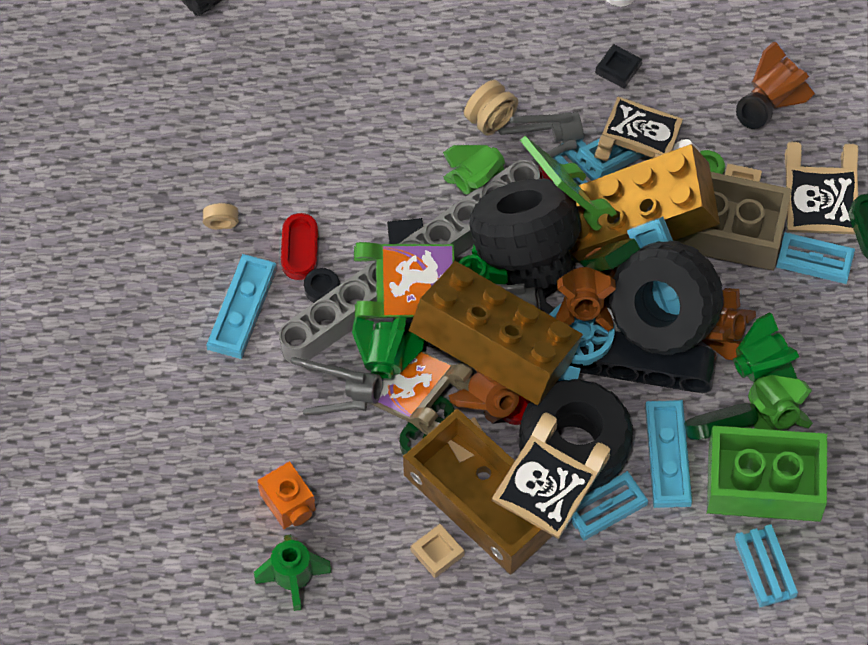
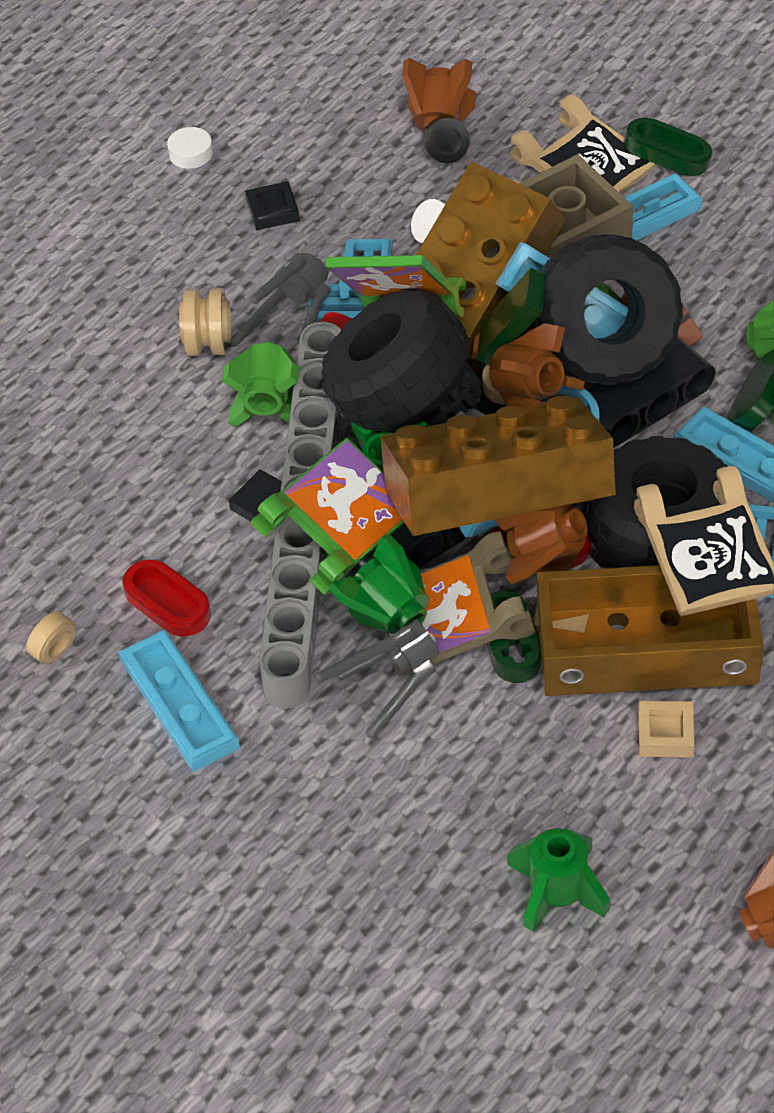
camera: 45 degrees left, 10 degrees down
orange brick [257,461,316,529] -> none
black tile [304,268,340,303] -> none
flag [594,97,683,161] -> none
green brick [733,312,799,382] -> none

